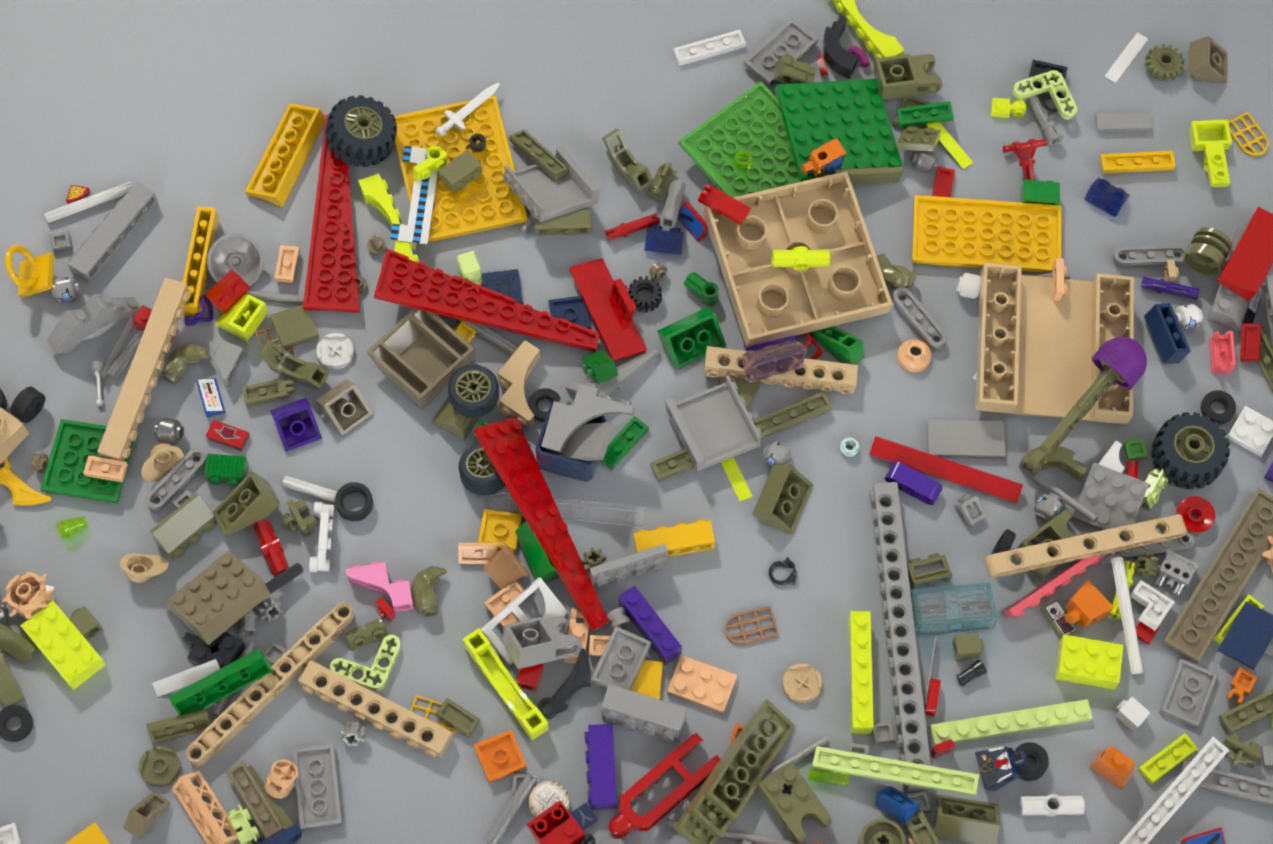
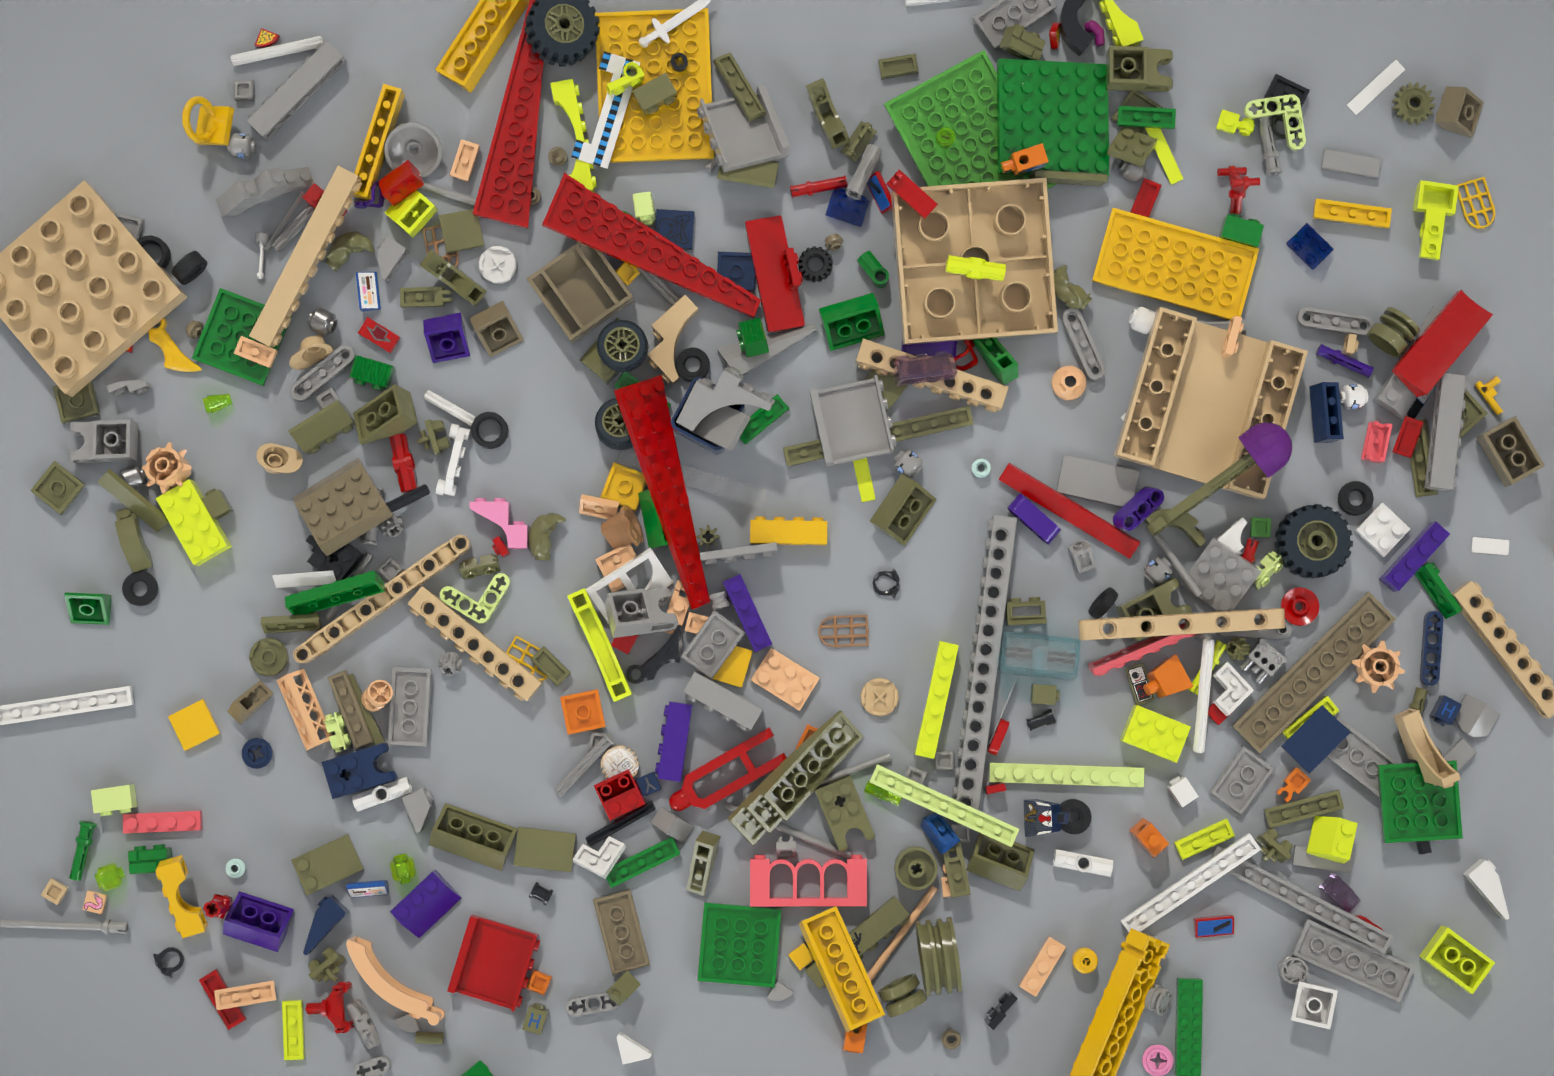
camera: 15 degrees right, 20 degrees up
none -> olive tile [878,53,919,80]
none -> dark purple beam [1113,486,1164,531]

